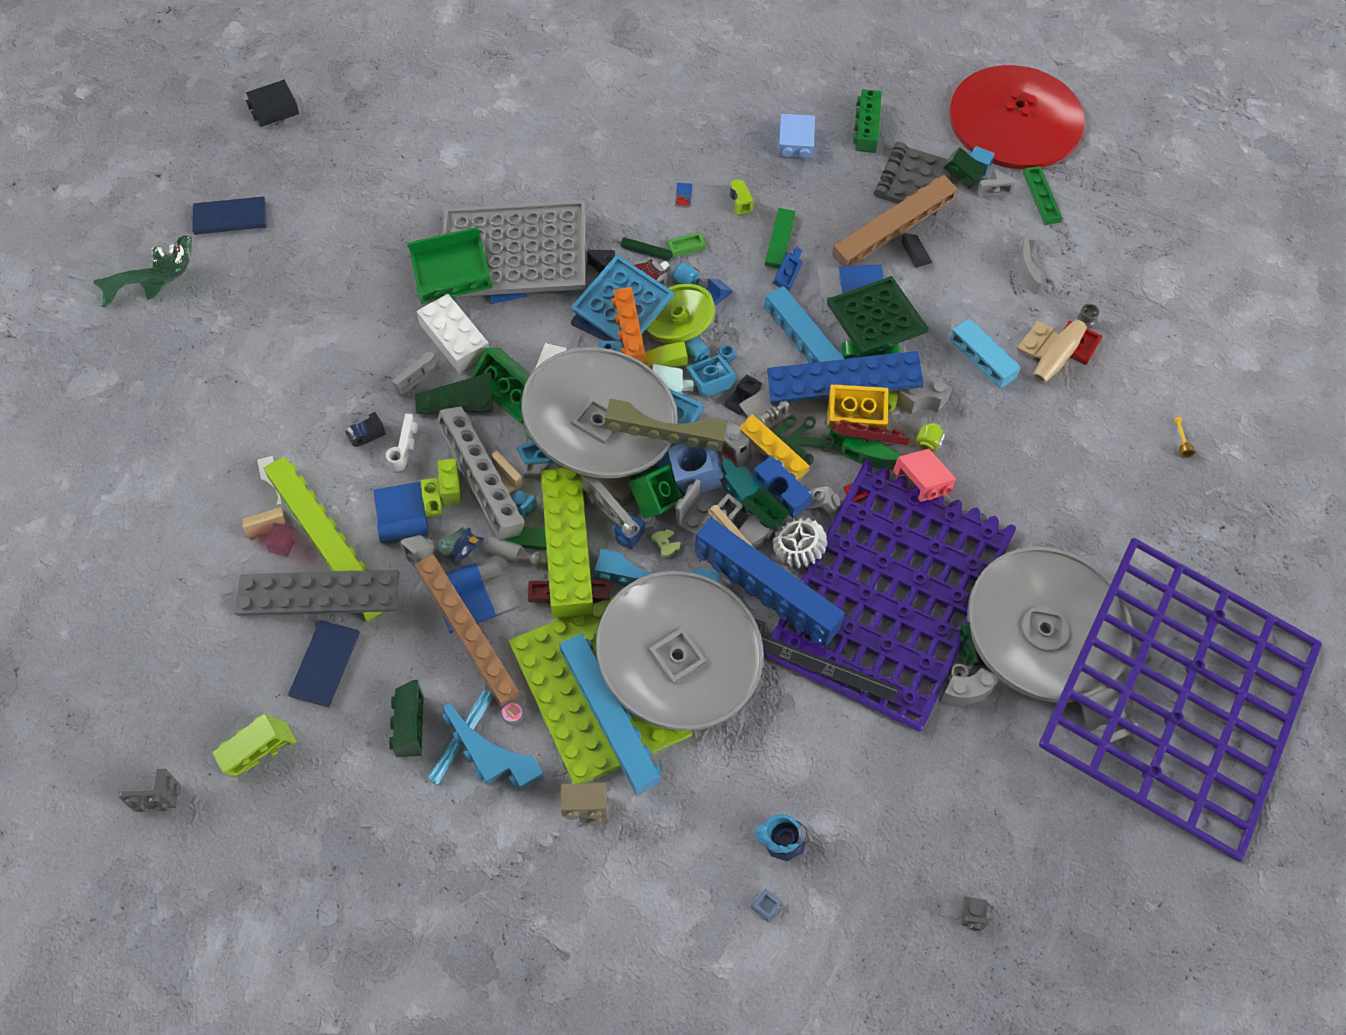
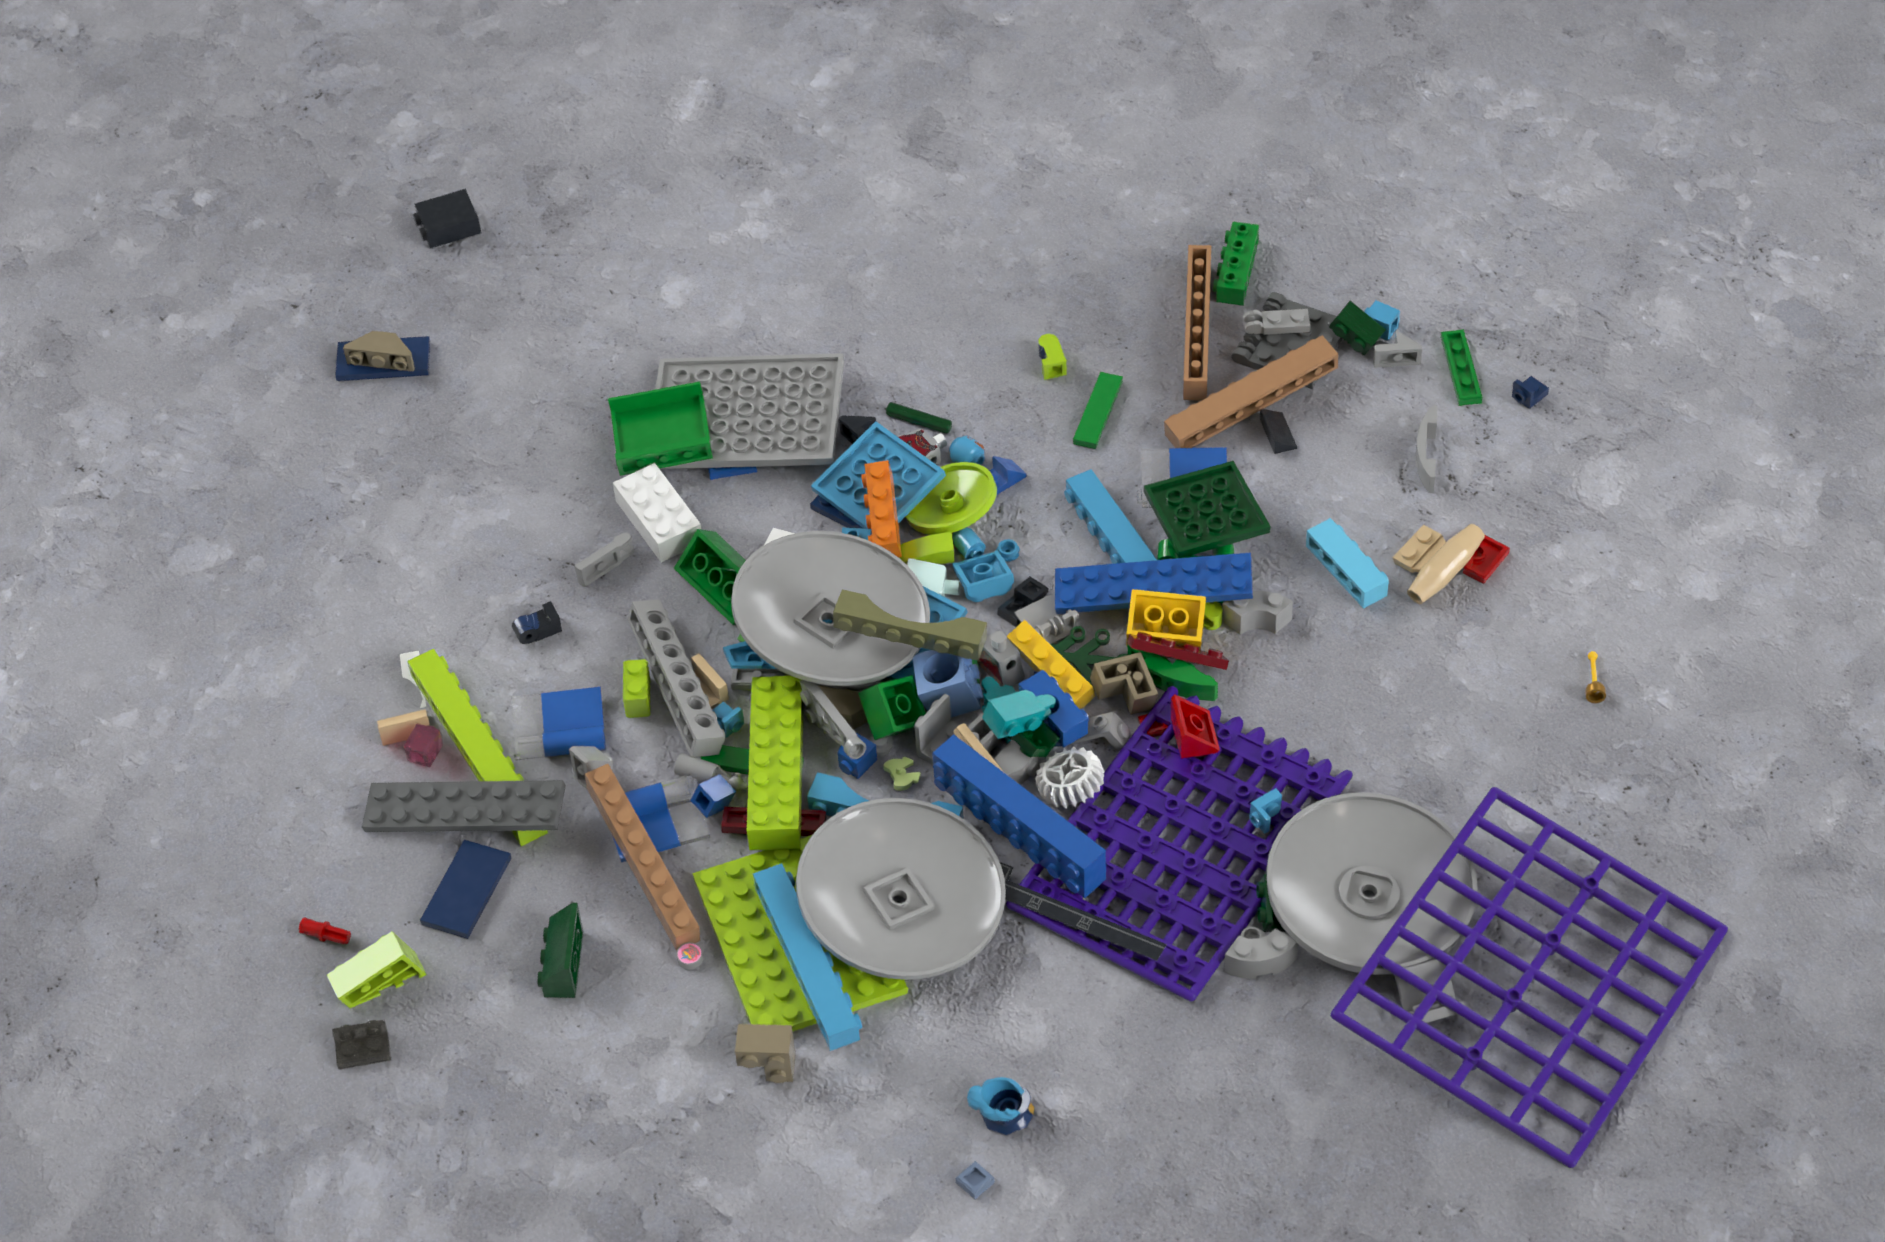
camera: 10 degrees right, 10 degrees down
clear green piece [93,235,192,307] -> none
dark grey bracket [118,769,181,812] -> none
white plate [386,414,418,472] -> none
dark green wing [415,372,493,414] -> none
lime leg [421,478,443,517] -> none
medium azure axle [428,691,493,784] -> none
piece [438,526,484,566] -> none
dark azure arch [442,703,543,790] -> none
bright green tile [667,232,706,258] -> none
sticker [675,183,692,207] -> none
blue hinge [772,247,803,291] -> none
light blue brick [778,114,815,158] -> none
coral panel [893,449,956,502] -> none
lime head [916,423,945,452] -> none
red dish [949,65,1085,169] -> none
dark grey bracket [961,896,988,931] -> none
dark grey wheel [1077,303,1100,329] -> none
none -> red axle [299,917,351,944]
none -> clear smoke bracket [332,1020,392,1070]
none -> dark tan slope [343,331,415,371]
none -> blue brick [690,774,736,818]
none -> teal hinge [982,690,1056,739]
none -> dark tan brick [1090,652,1158,715]
none -> red slope [1171,694,1220,759]
none -> medium nougat brick [1183,245,1211,400]
none -> light grey hinge [1243,309,1310,335]
none -> dark azure bracket [1249,788,1282,834]
none -> dark blue bracket [1512,376,1549,409]

